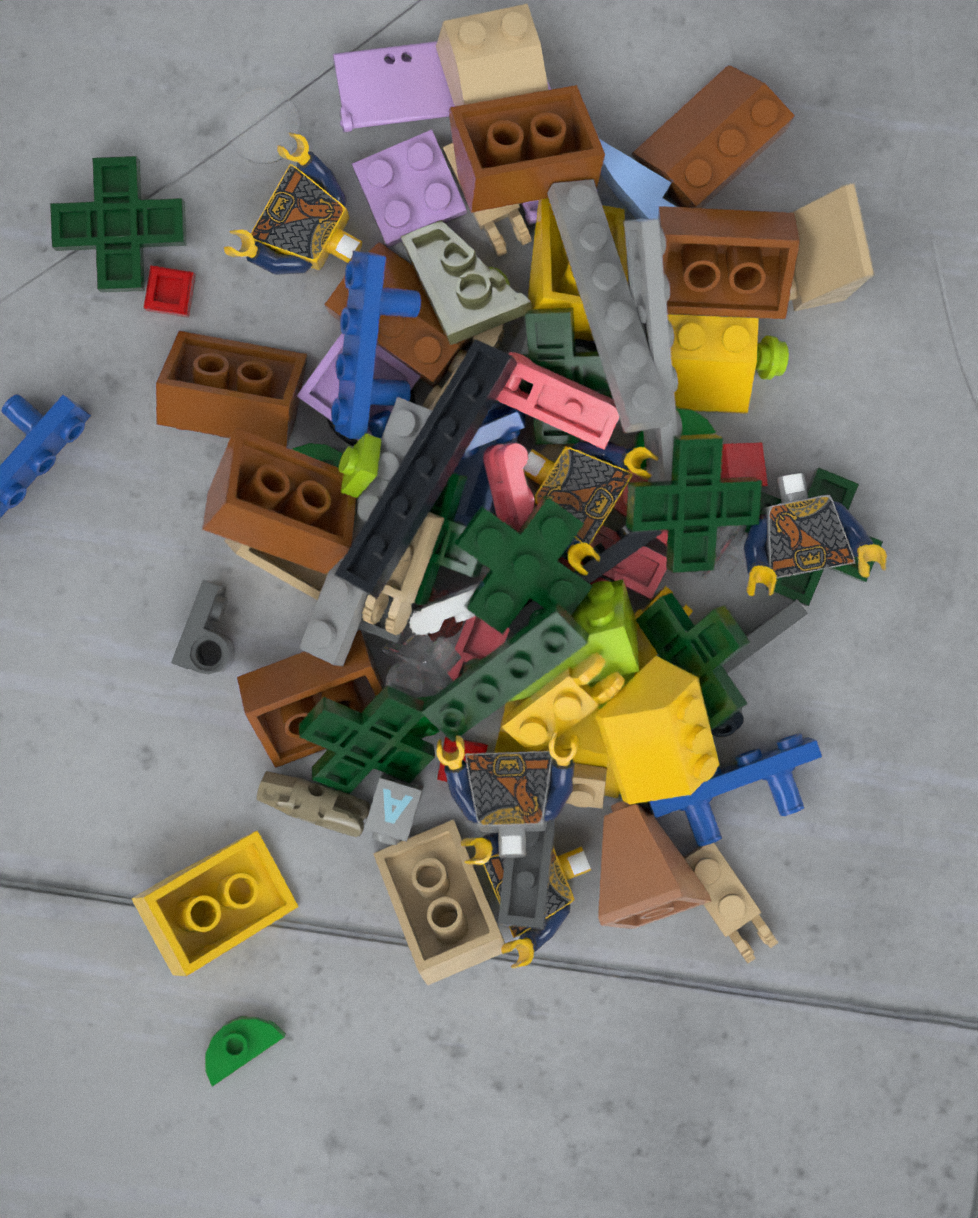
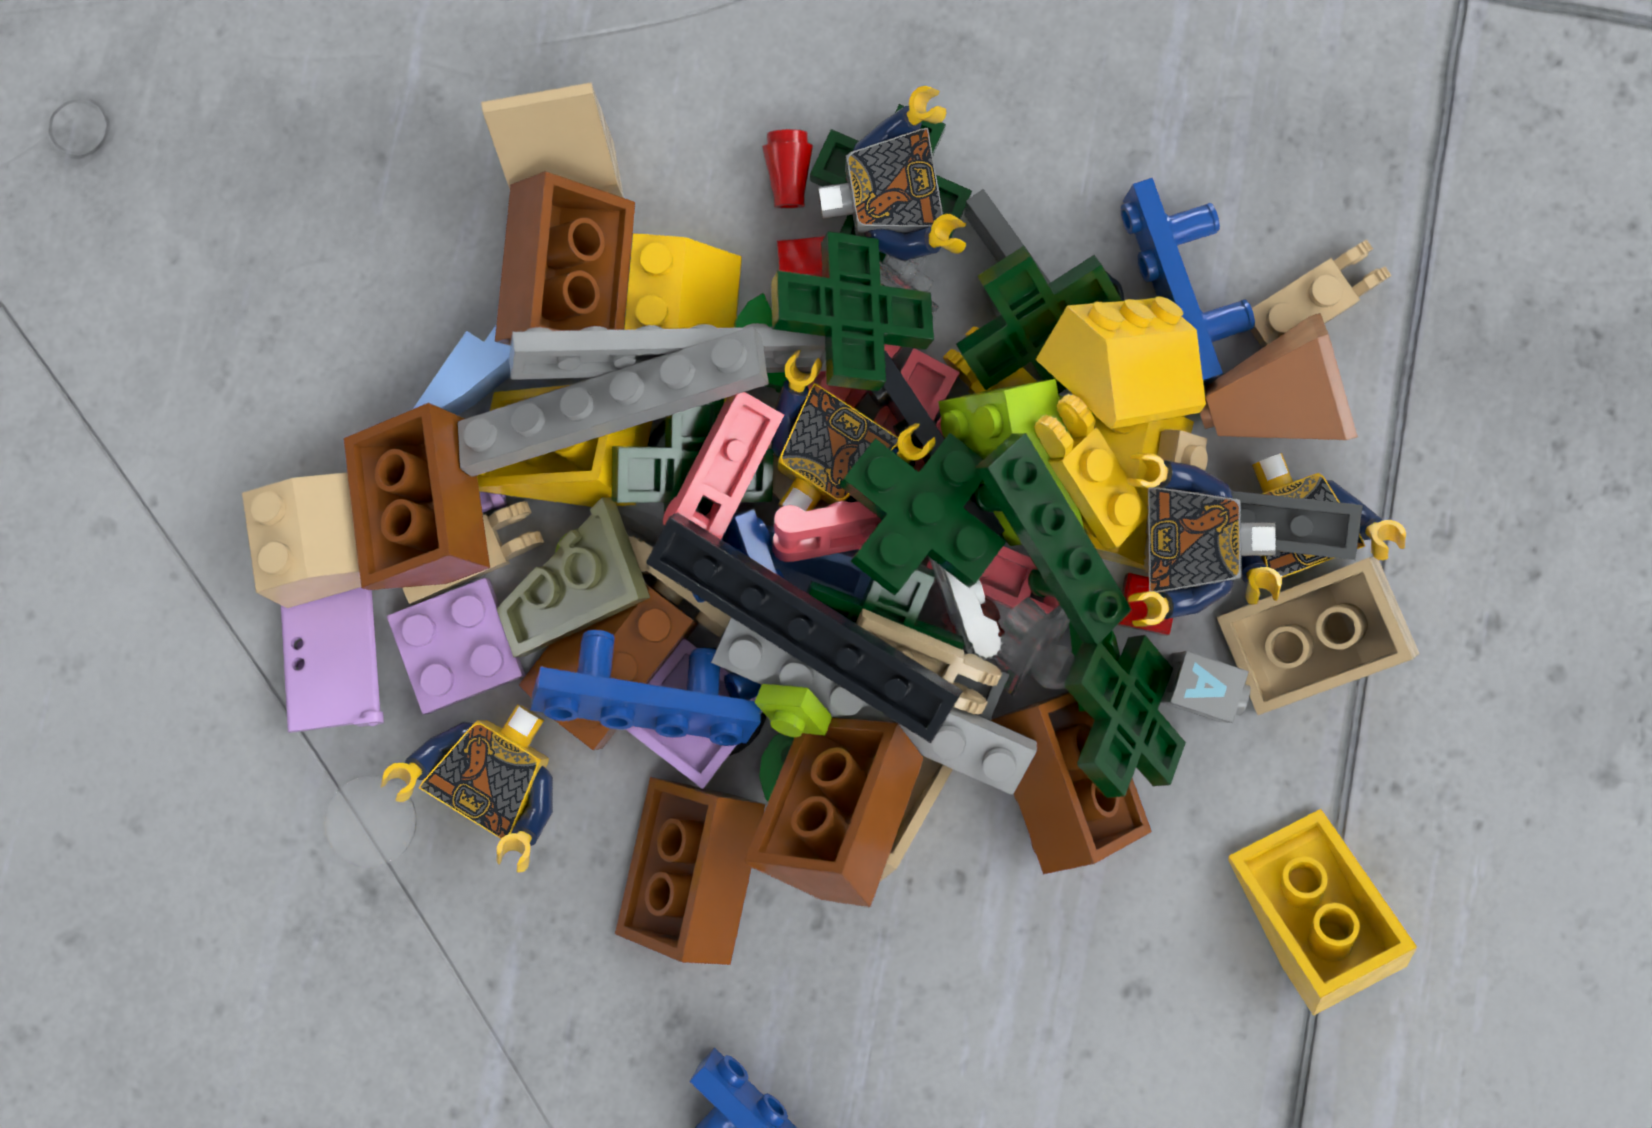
camera: 85 degrees left, 5 degrees down
dark green plate [50,156,187,293] -> none
red tile [143,265,196,318] -> none
dark grey plate [171,580,235,675] -> none
green plate [205,1016,286,1087] -> none
dark tan hinge [256,771,371,837] -> none
dark orange slope [632,65,795,208] -> none
lime plate [755,335,789,380] -> none
none -> red cone [762,129,813,209]

